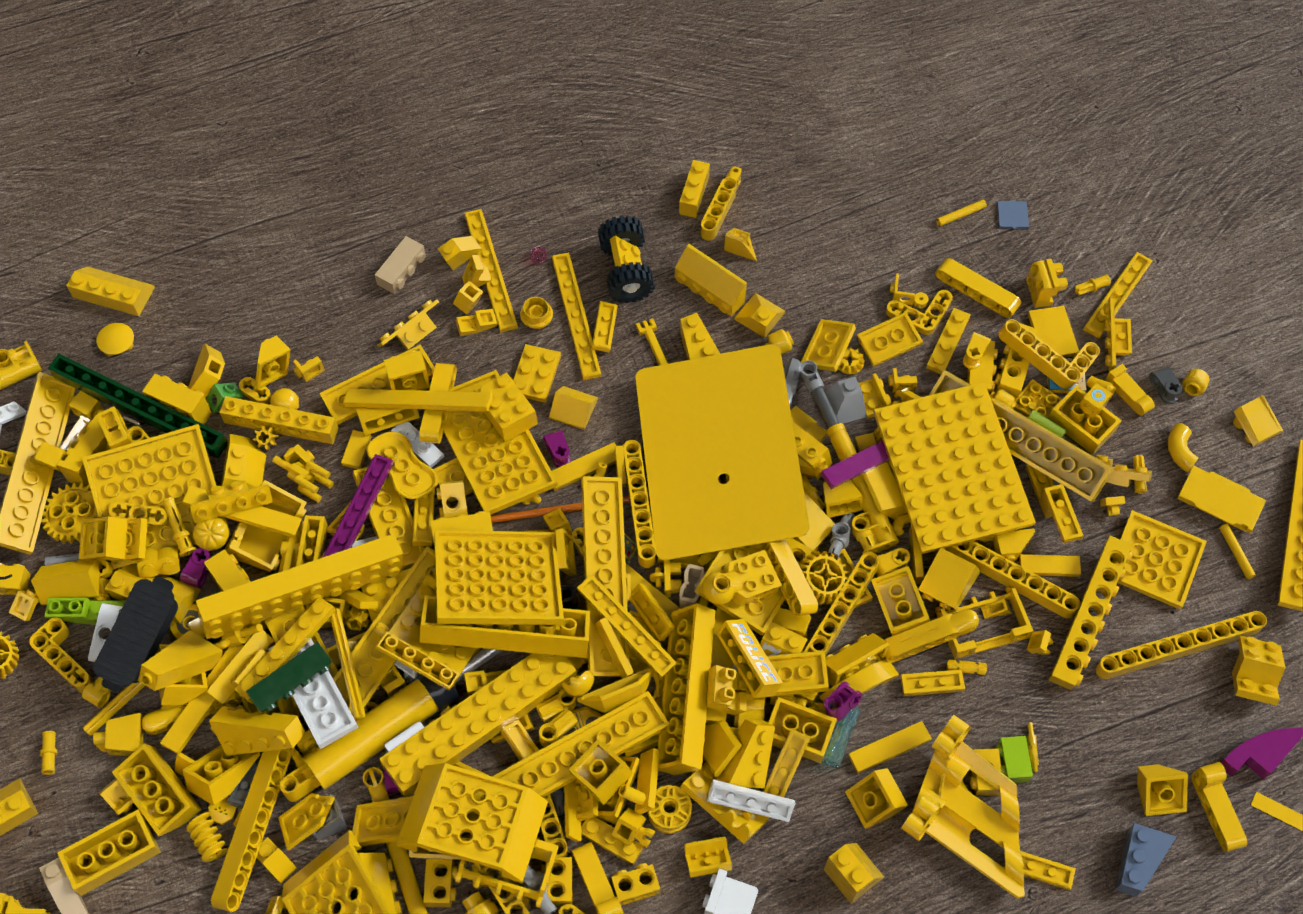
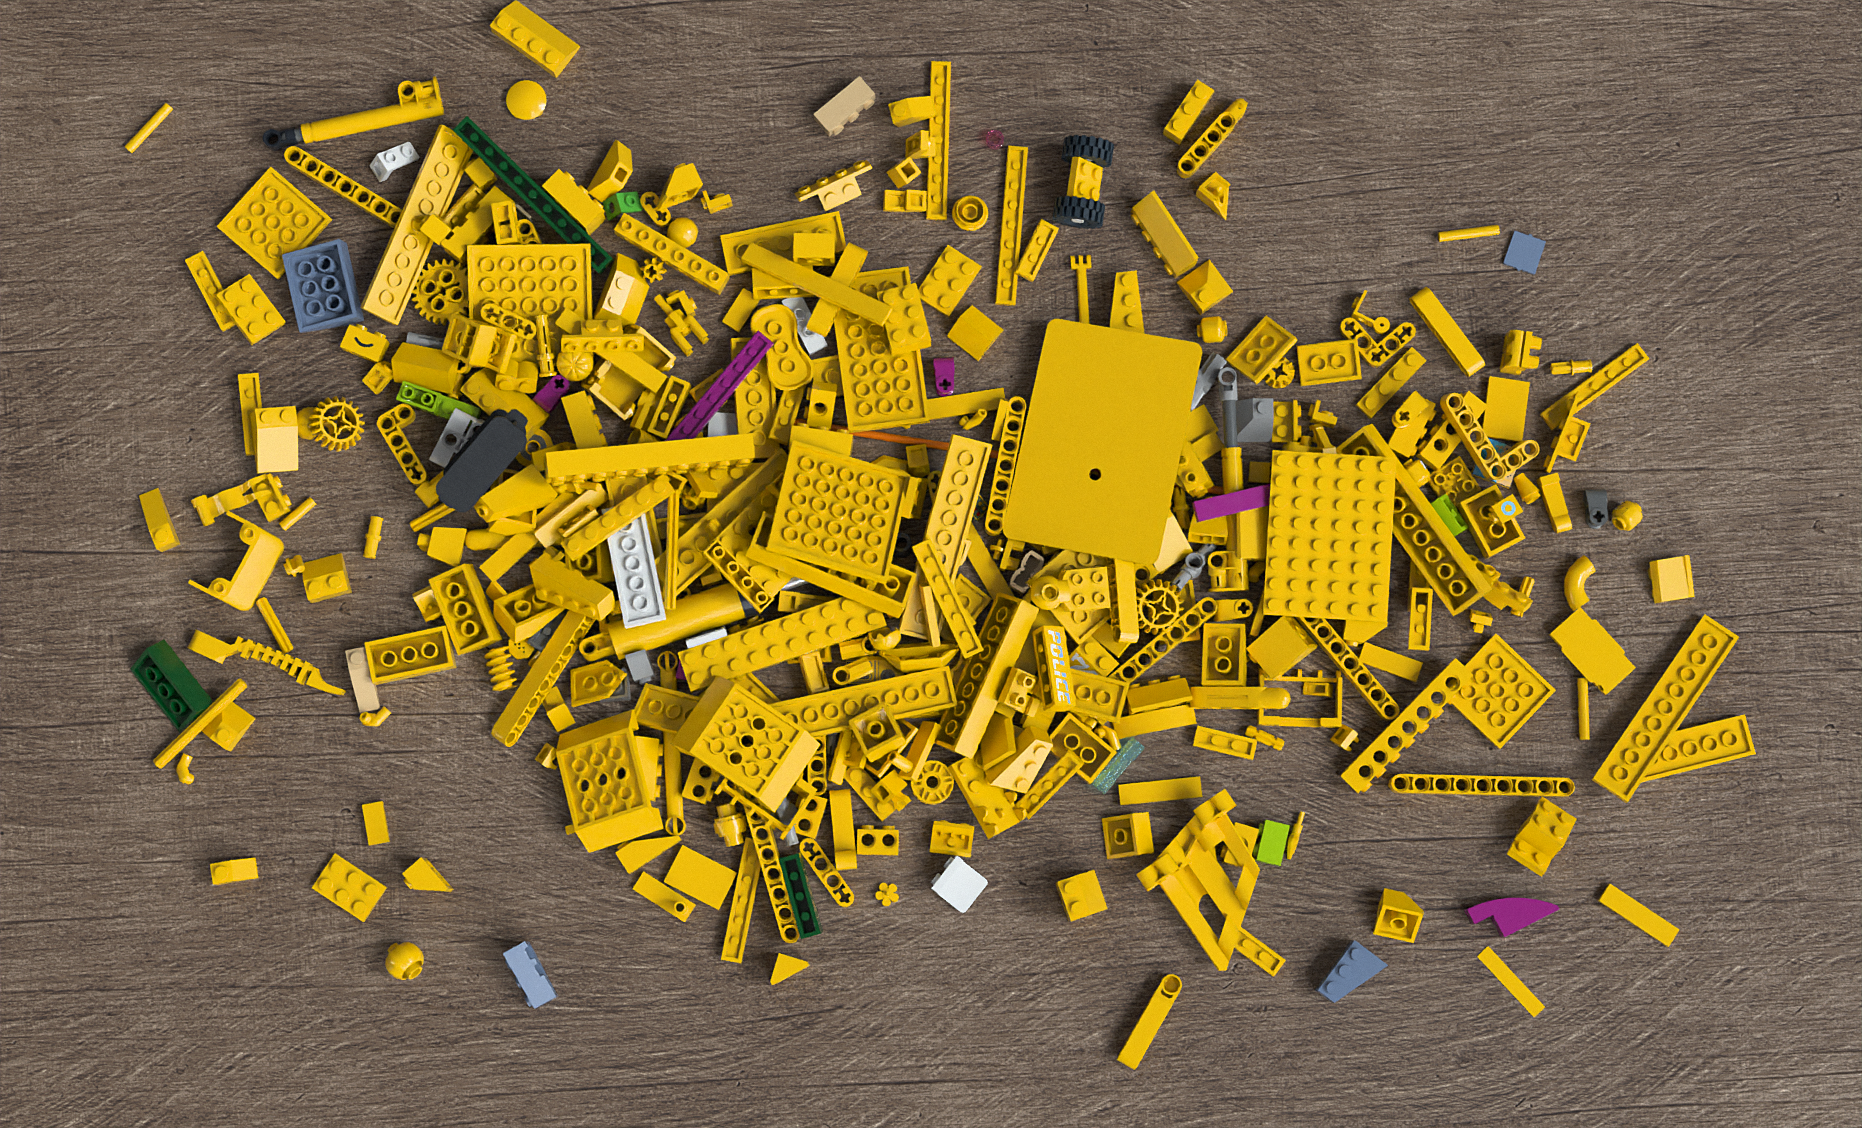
camera: 15 degrees right, 20 degrees up
dark green brick [246,641,332,713] -> none
yellow tile [629,583,675,641] -> none
white tile [707,779,795,822] -> none
magenta piece [824,681,863,722] -> none
yellow beam [1191,762,1247,852] -> none
none -> light grey slope [625,649,655,684]

